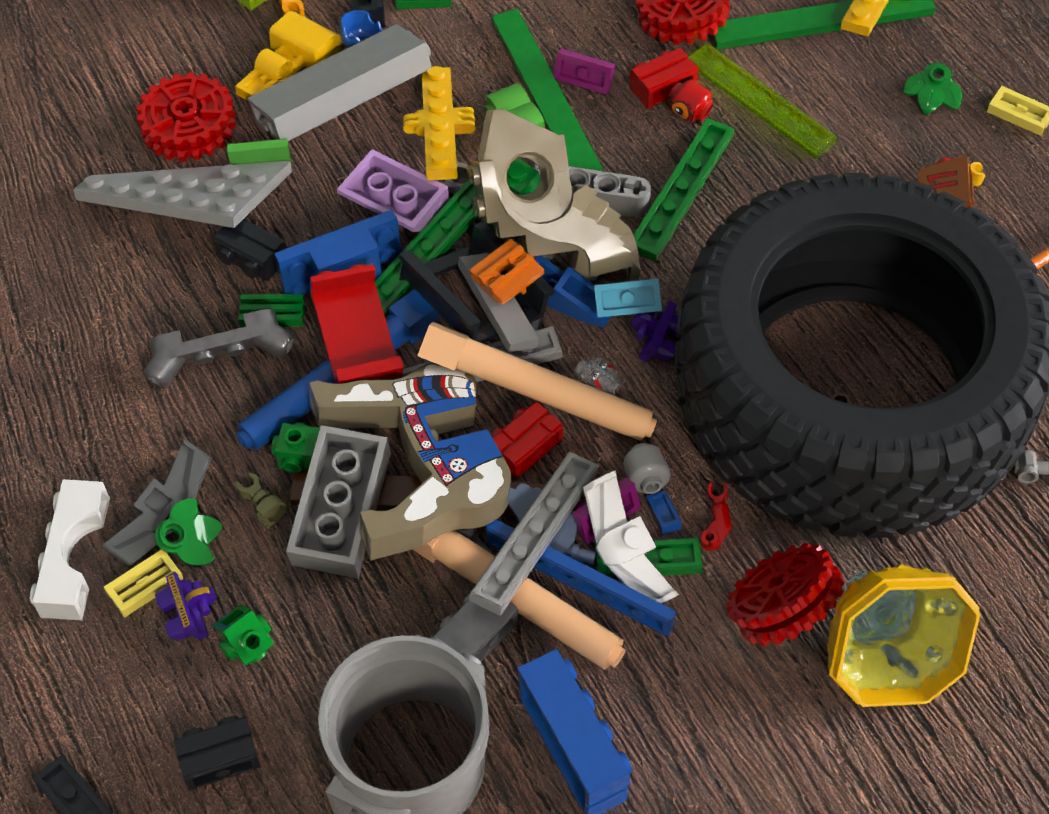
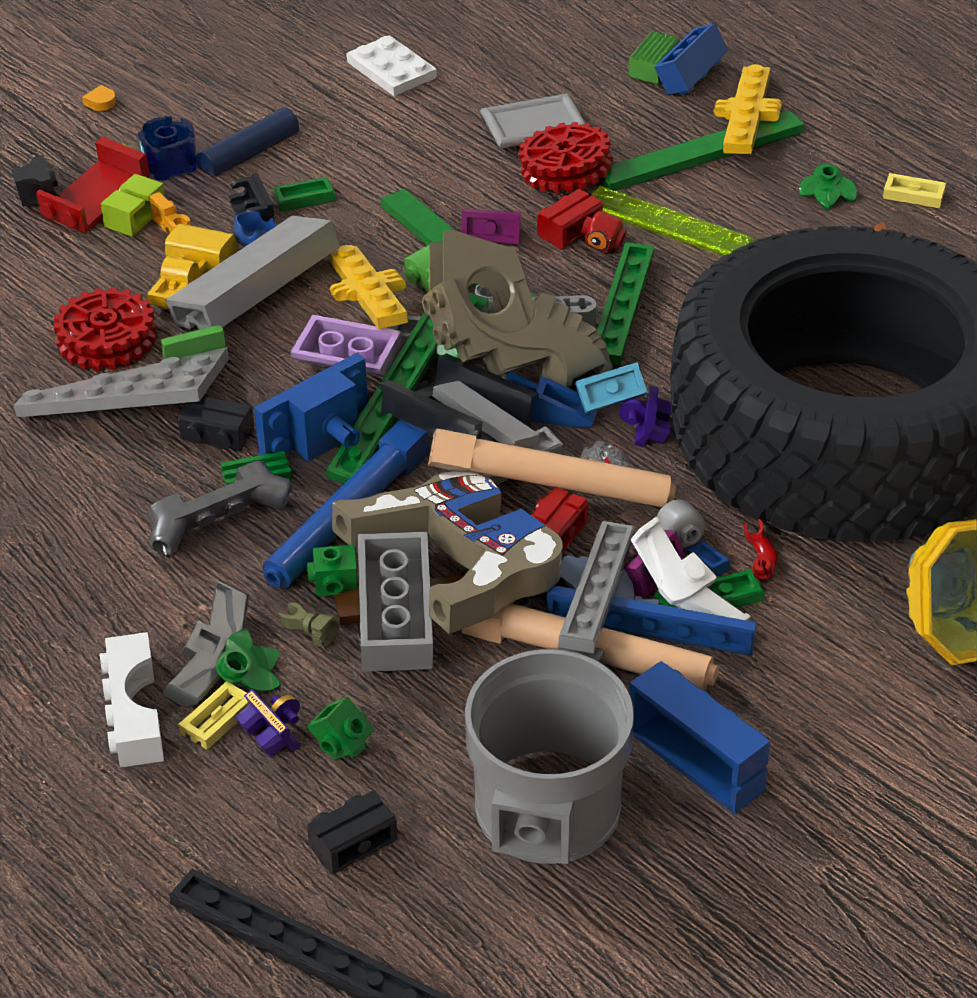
camera: 15 degrees left, 15 degrees down
red panel [310,264,404,384] -> none
orange piece [469,239,545,305] -> none
red piece [726,543,845,647] -> none

